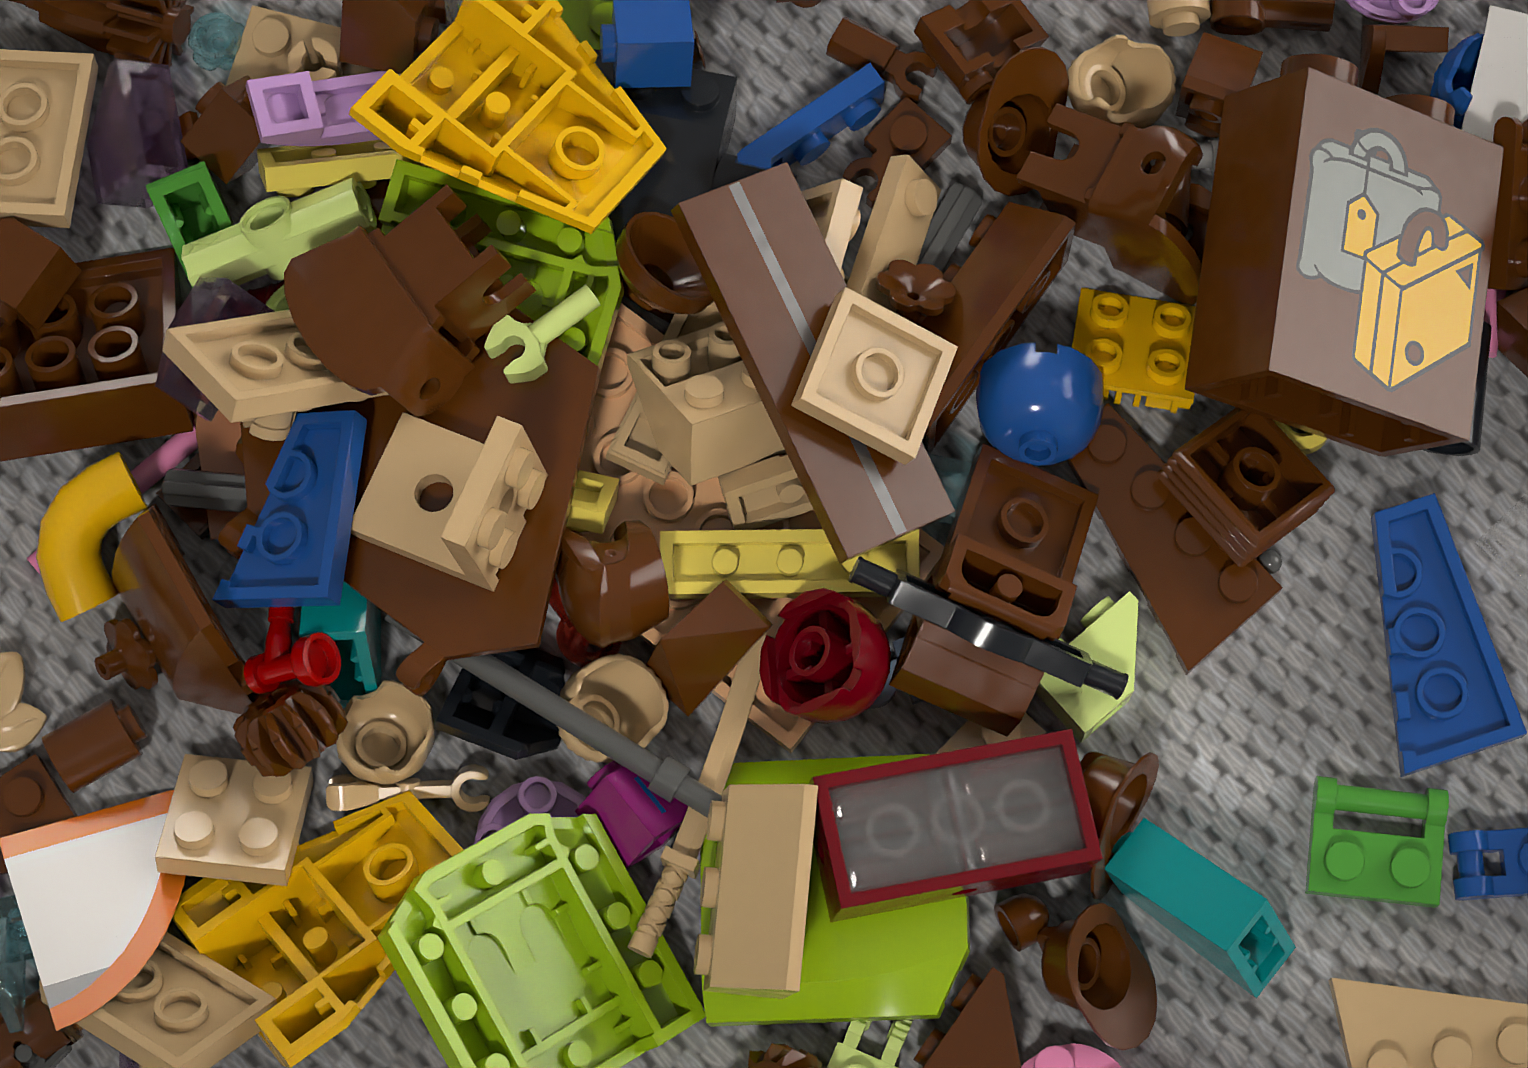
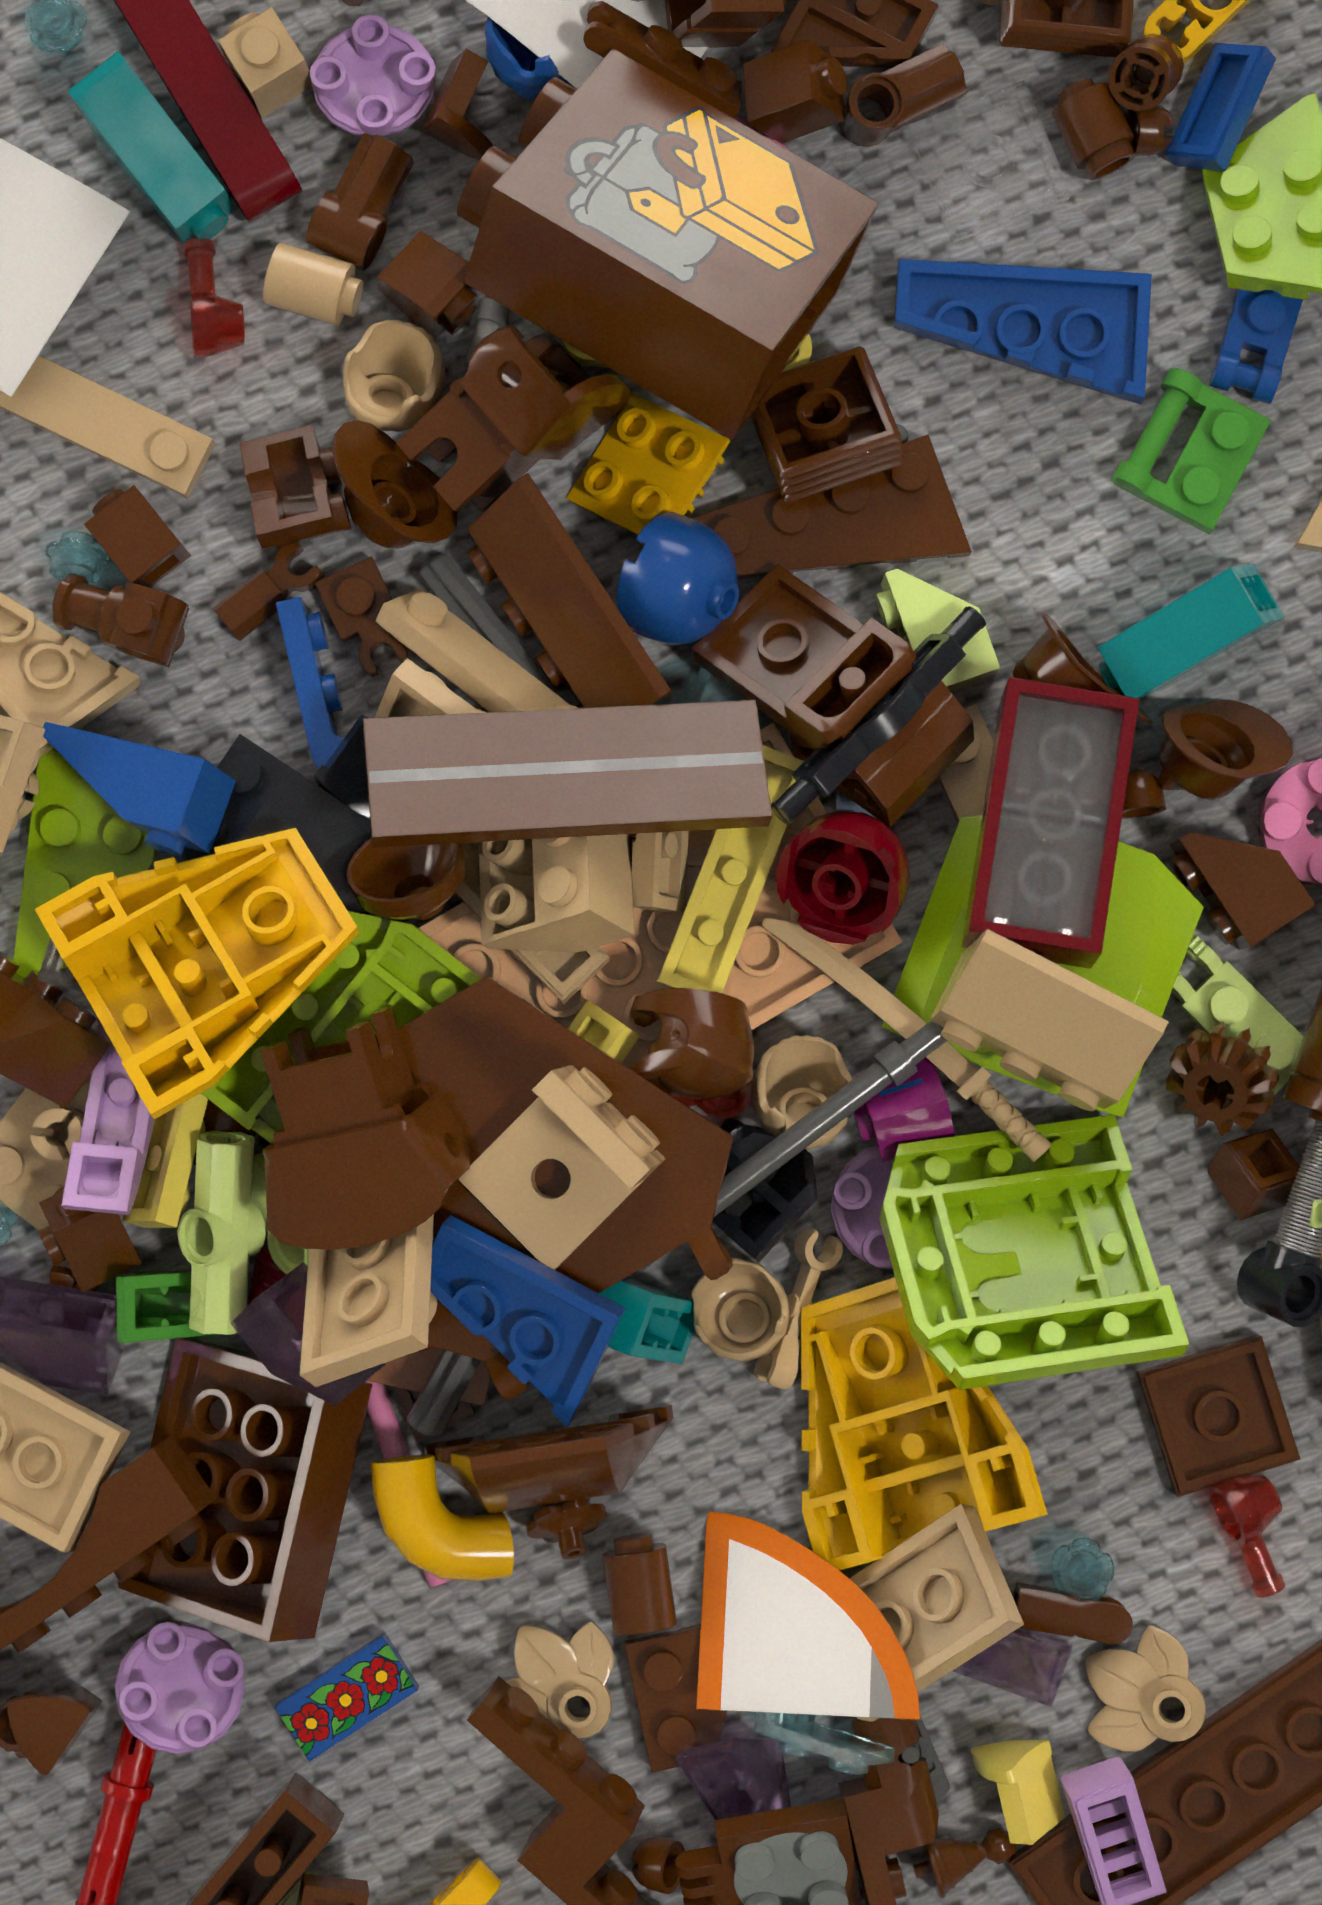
camera: 65 degrees left, 10 degrees up
tan plate [155,754,314,886] -> none
reddish brown gear [233,678,348,777] -> none
red piece [244,607,341,694] -> none
yellowish green bar [484,284,600,383] -> none
reddish brown slope [646,580,773,717] -> none
tan plate [791,287,958,465] -> none
reddish brown plant [875,260,956,323] -> none

